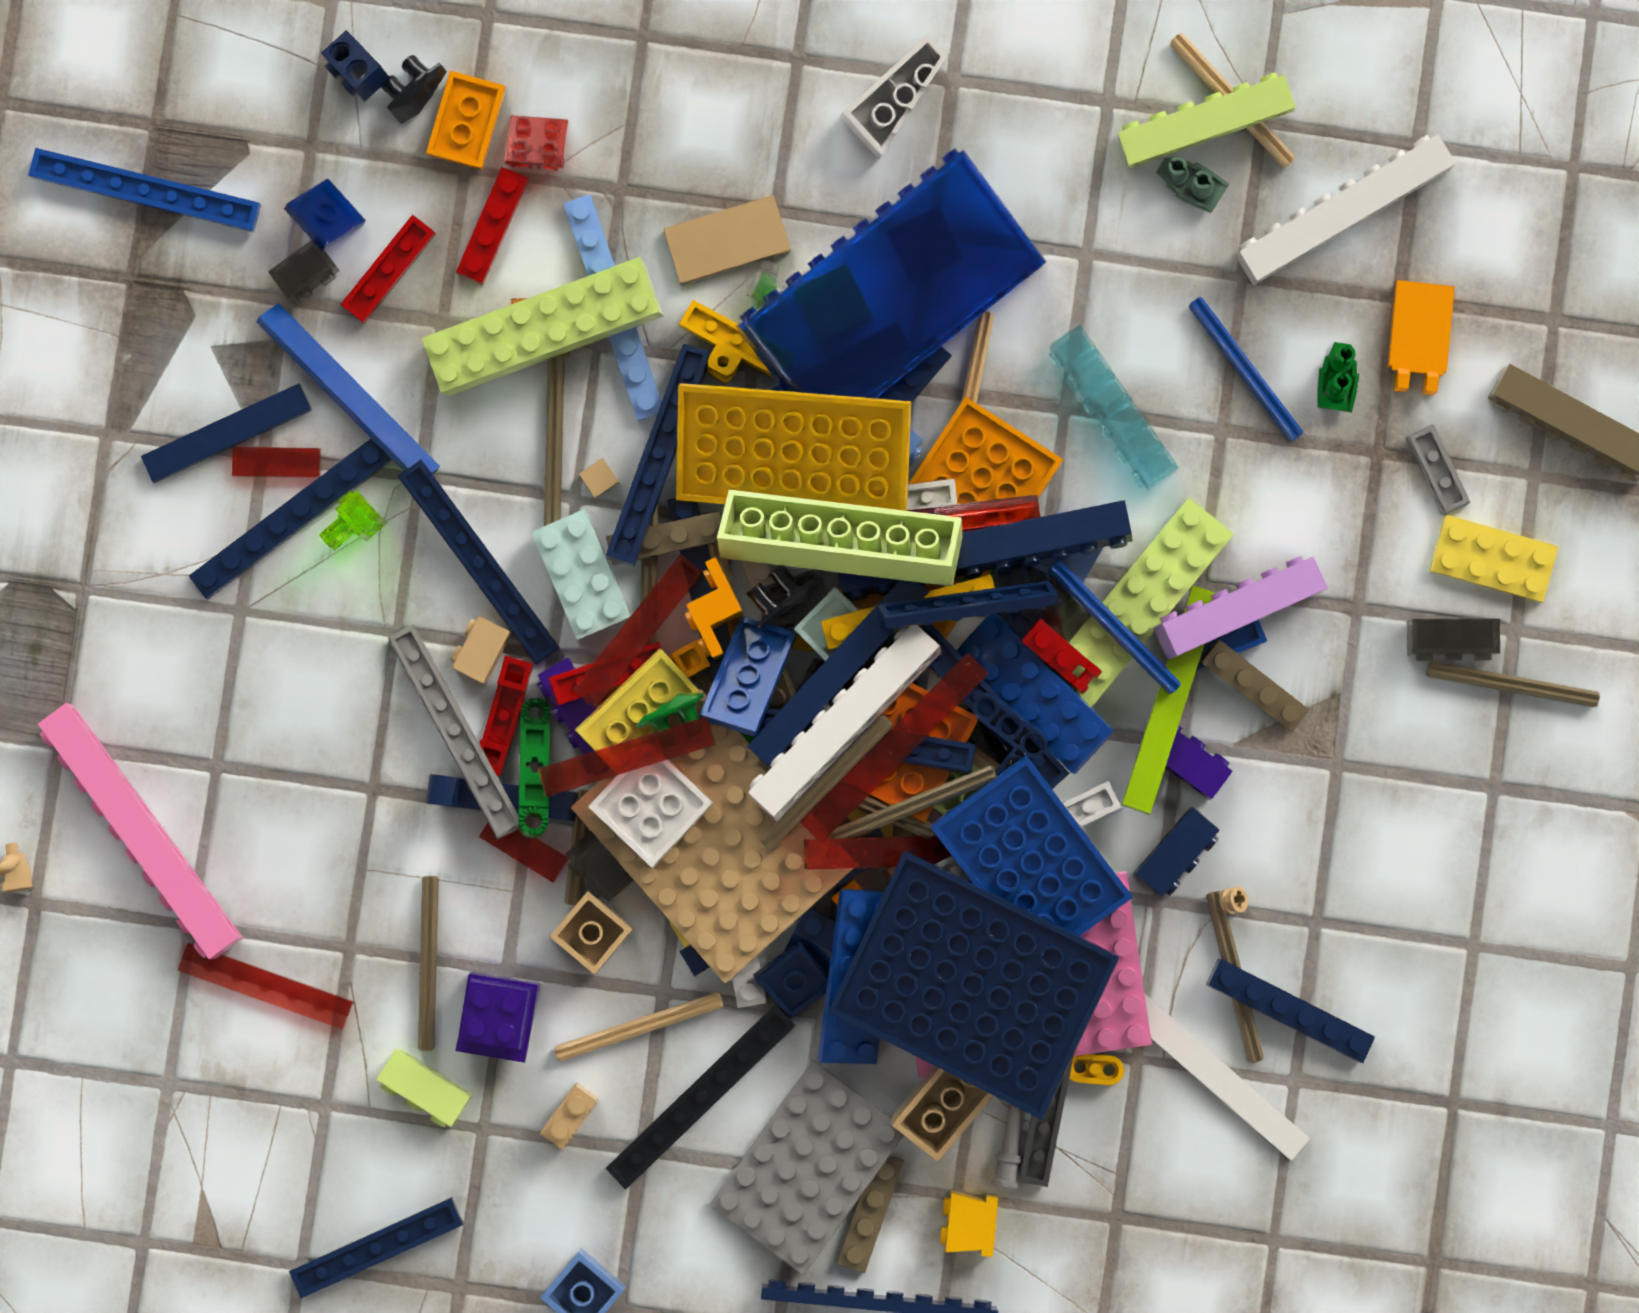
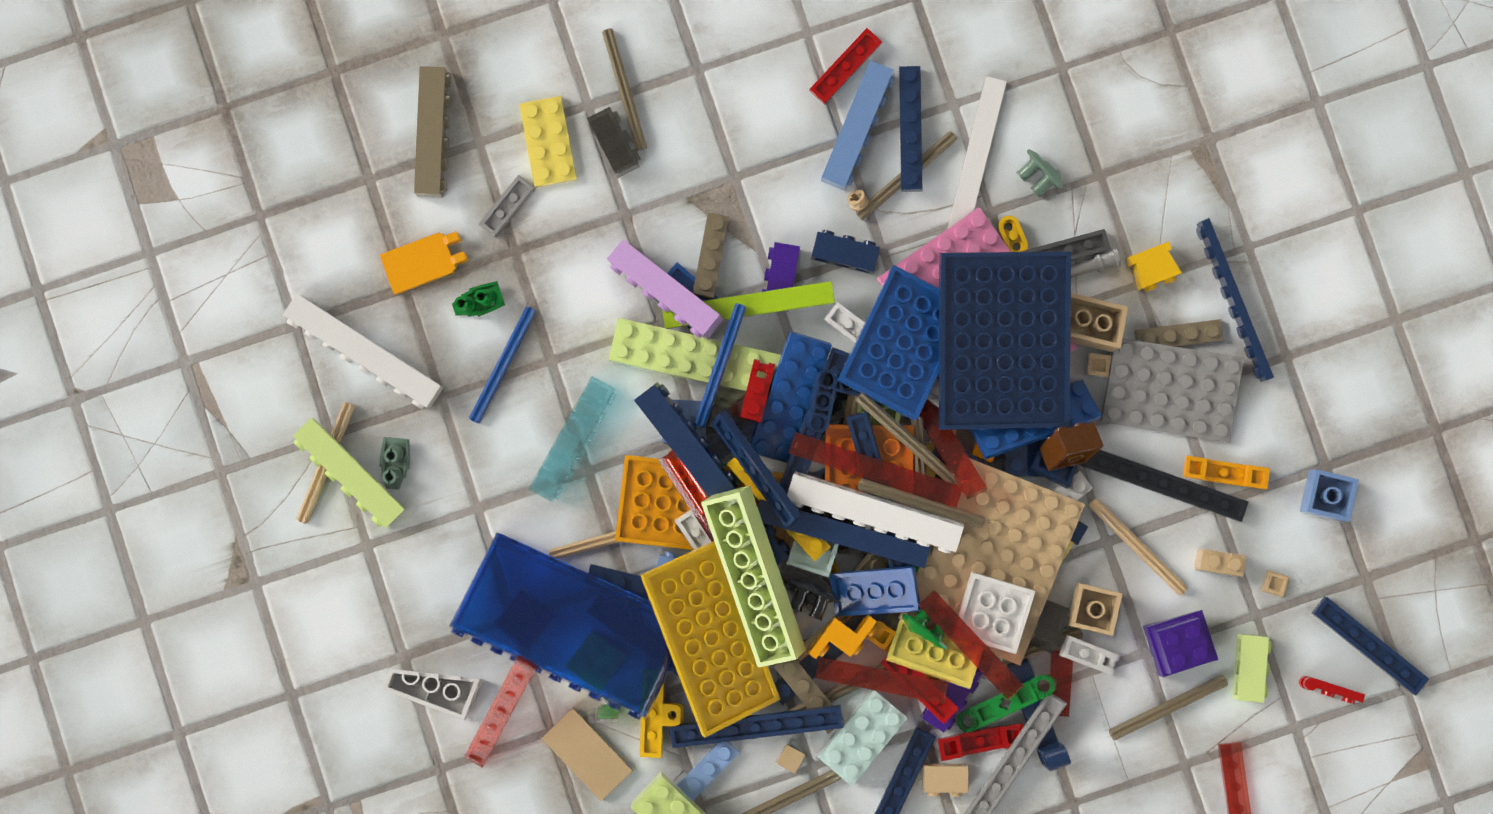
camera: 115 degrees left, 0 degrees up
none -> clear red tile [464,655,538,768]
none -> red plate [809,28,882,105]
none -> medium blue brick [821,60,895,191]
none -> sand green connector [1016,149,1064,198]
none -> reddish brown brick [1039,422,1104,471]
none -> white plate [1059,635,1121,676]
none -> tan plate [1086,353,1111,378]
none -> light orange slope [1183,455,1270,489]
none -> tan tile [1261,570,1290,598]
none -> red plate [1299,676,1365,705]

